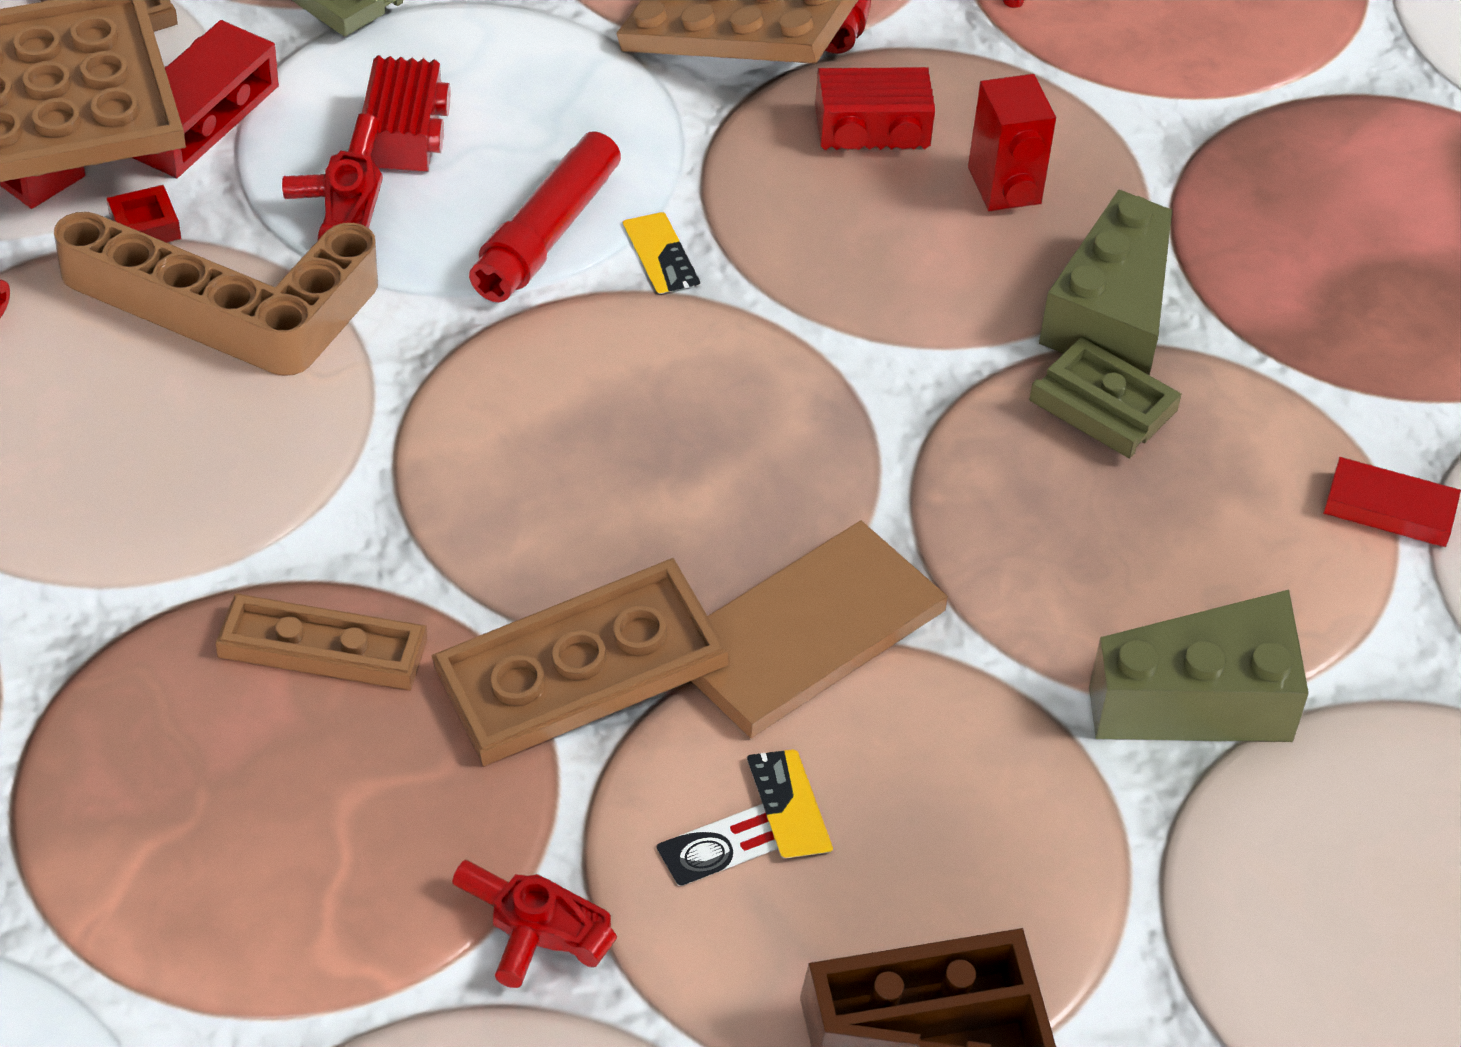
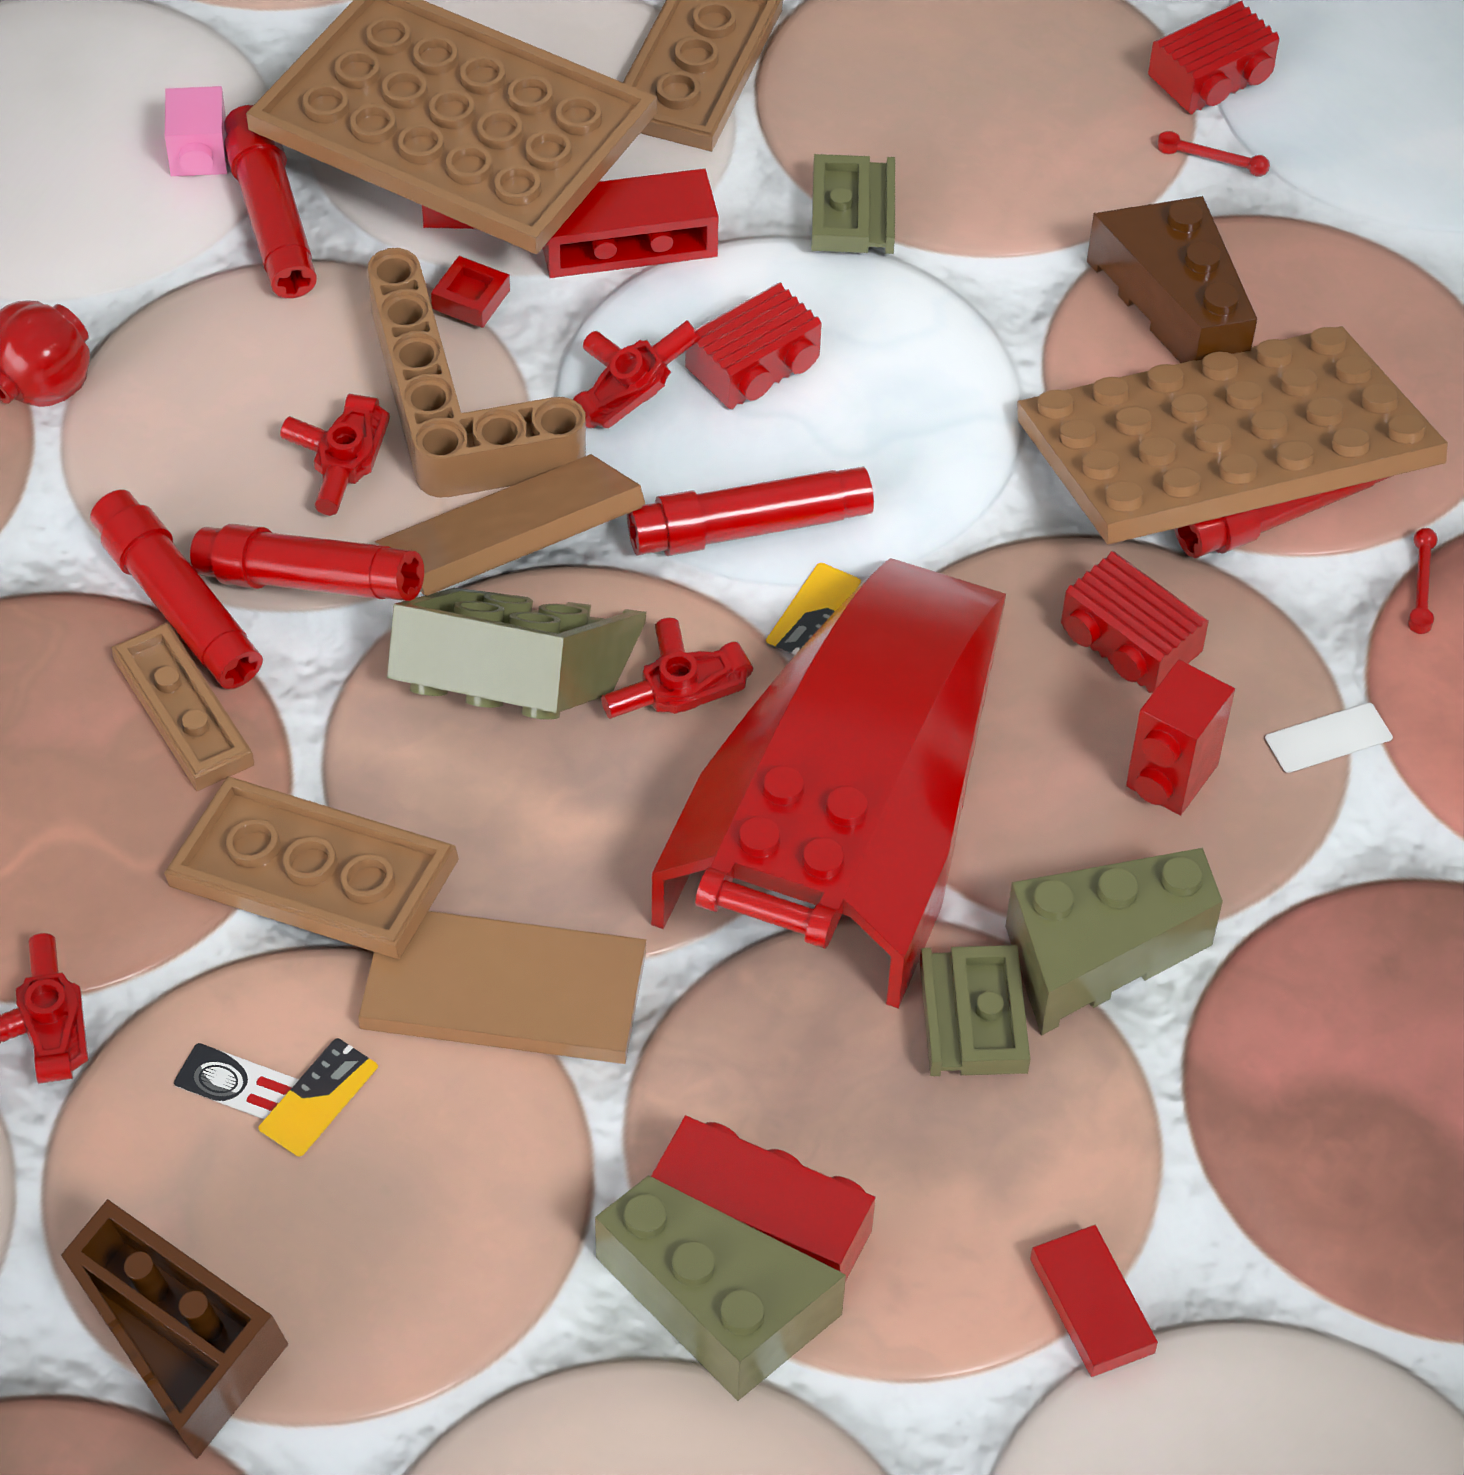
camera: 50 degrees right, 5 degrees up
none -> red piece [90,490,263,689]
none -> red piece [190,524,424,601]
none -> red piece [280,393,390,516]
none -> medium nougat tile [375,454,645,596]
none -> wedge [387,588,646,720]
none -> red piece [601,617,754,719]
none -> red windscreen [651,558,1006,1009]
none -> red brick [651,1115,876,1282]
none -> white sticker [1265,703,1393,773]

